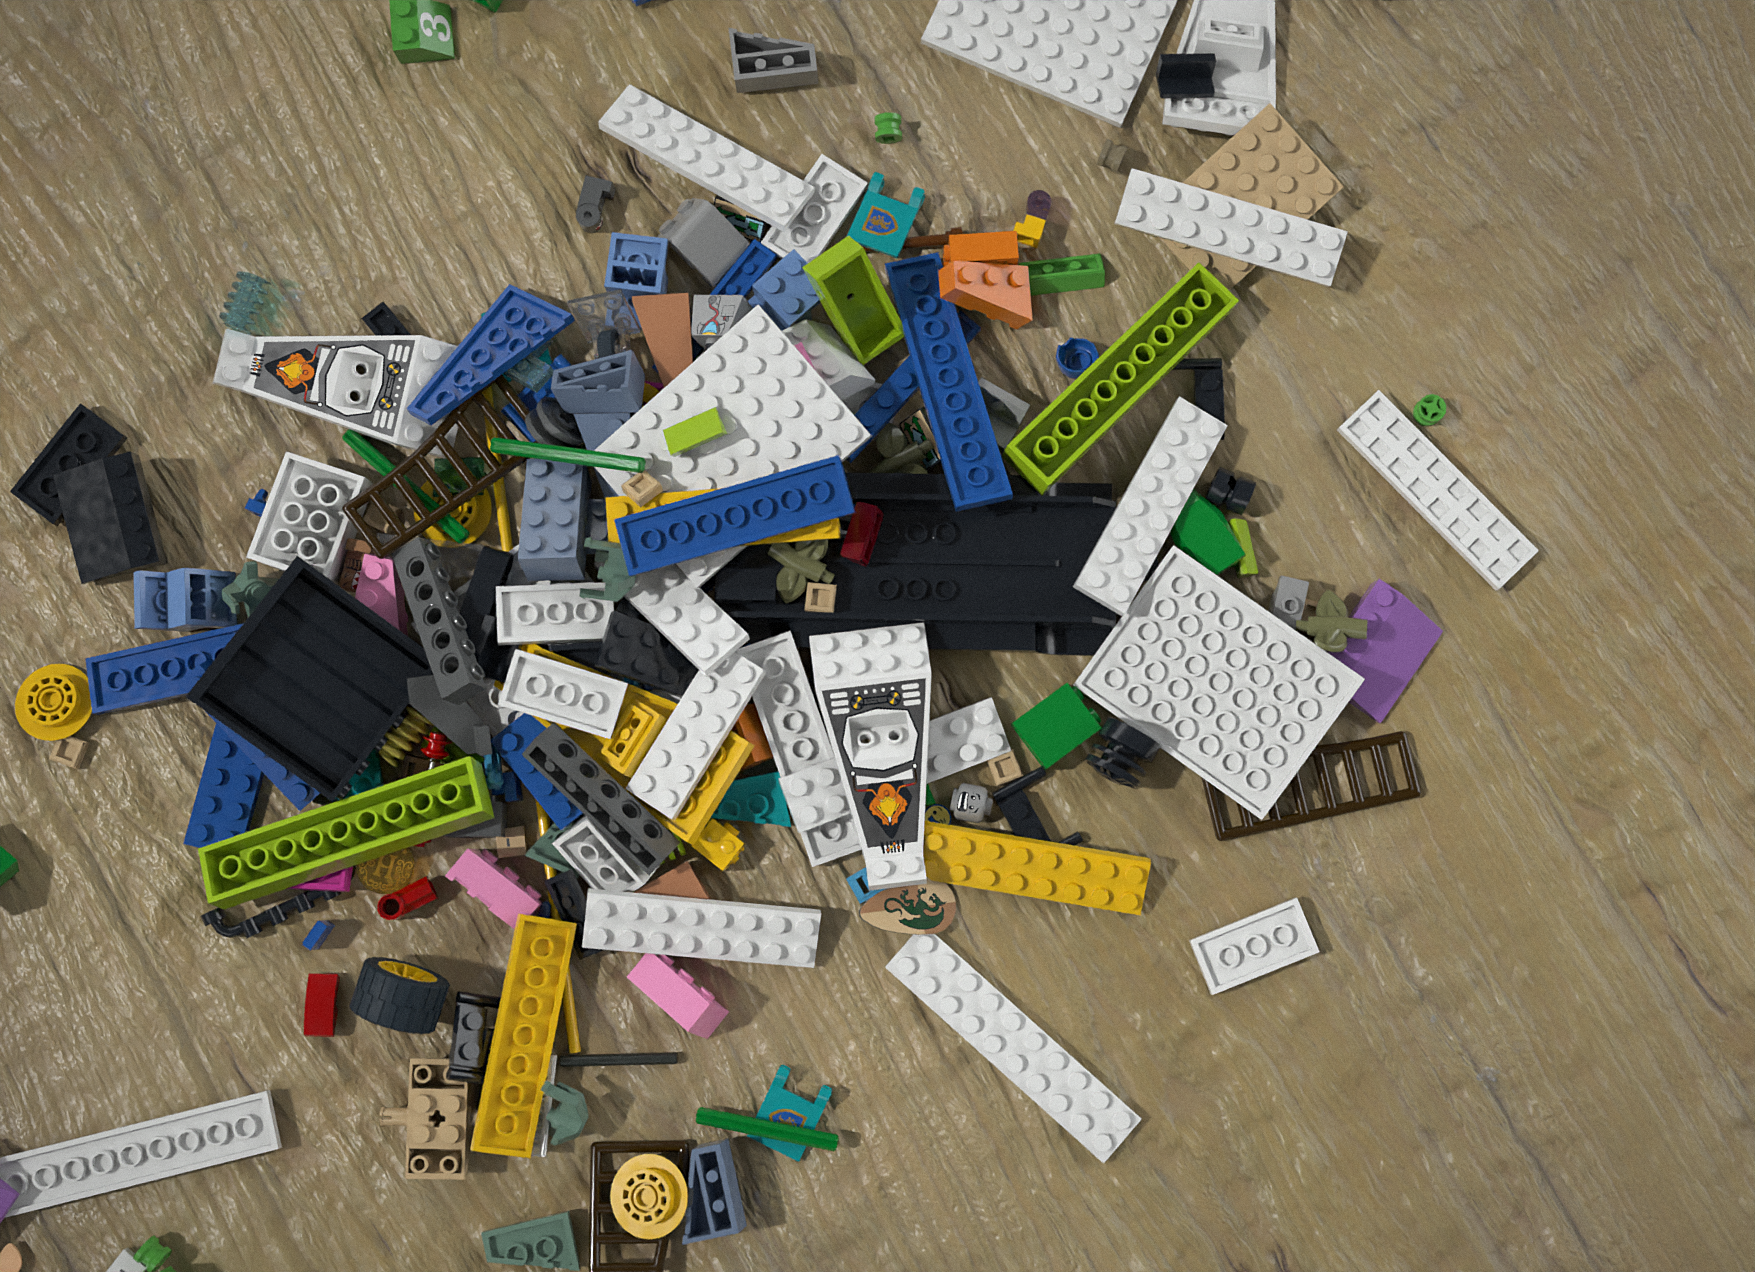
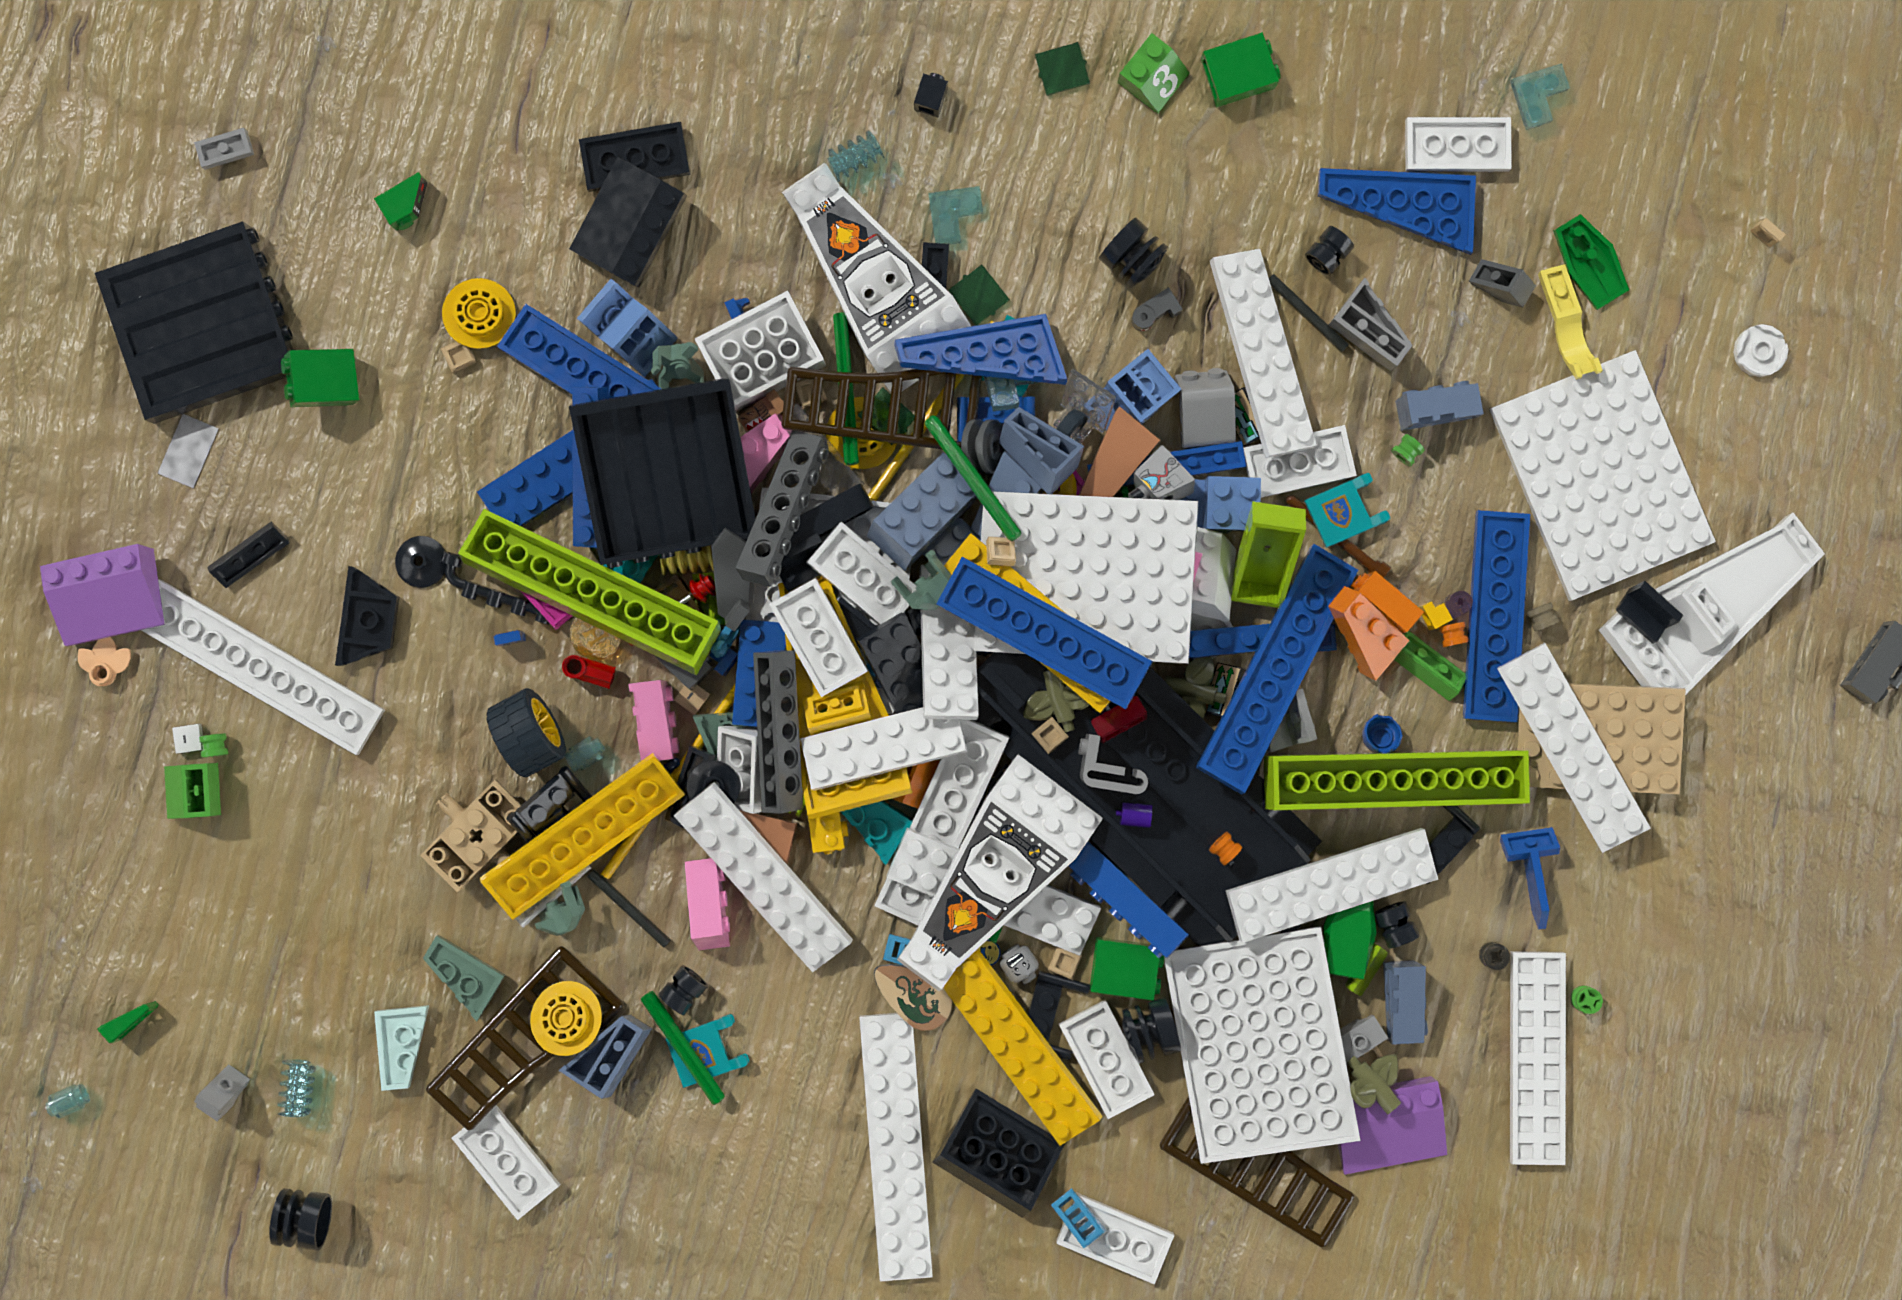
camera: 40 degrees right, 5 degrees up
red slope [304,973,340,1037] -> none
lime slope [663,407,727,457] -> none
none -> black plate [208,521,290,588]
none -> black wing [335,566,400,666]
none -> black dish [395,536,446,588]
none -> clear light blue brick [565,736,606,772]
none -> black wheel [658,965,708,1015]
none -> black dish [687,760,740,804]
none -> black brick [914,73,948,118]
none -> clear light blue plate [928,186,983,245]
none -> black slope [932,1088,1065,1218]
none -> clear green piece [948,264,1010,326]
none -> clear green piece [1035,42,1090,96]
none -> dark azure slope [1051,1188,1106,1248]
none -> white plate [1059,1000,1155,1119]
none -> blue brick [1068,841,1189,958]
none -> light grey piece [1078,734,1148,794]
none -> black wheel [1099,217,1169,288]
none -> dark purple piece [1116,802,1152,828]
none -> orange wheel [1209,832,1243,865]
none -> pearl dark grey bar [1269,274,1349,352]
none -> black wheel [1305,226,1354,276]
none -> sand blue wedge [1383,960,1428,1044]
none -> sand blue wedge [1395,381,1484,431]
none -> orange wheel [1439,621,1469,647]
none -> blue plate [1463,510,1530,722]
none -> clear smoke wheel [1479,942,1510,970]
none -> blue piece [1500,827,1560,930]

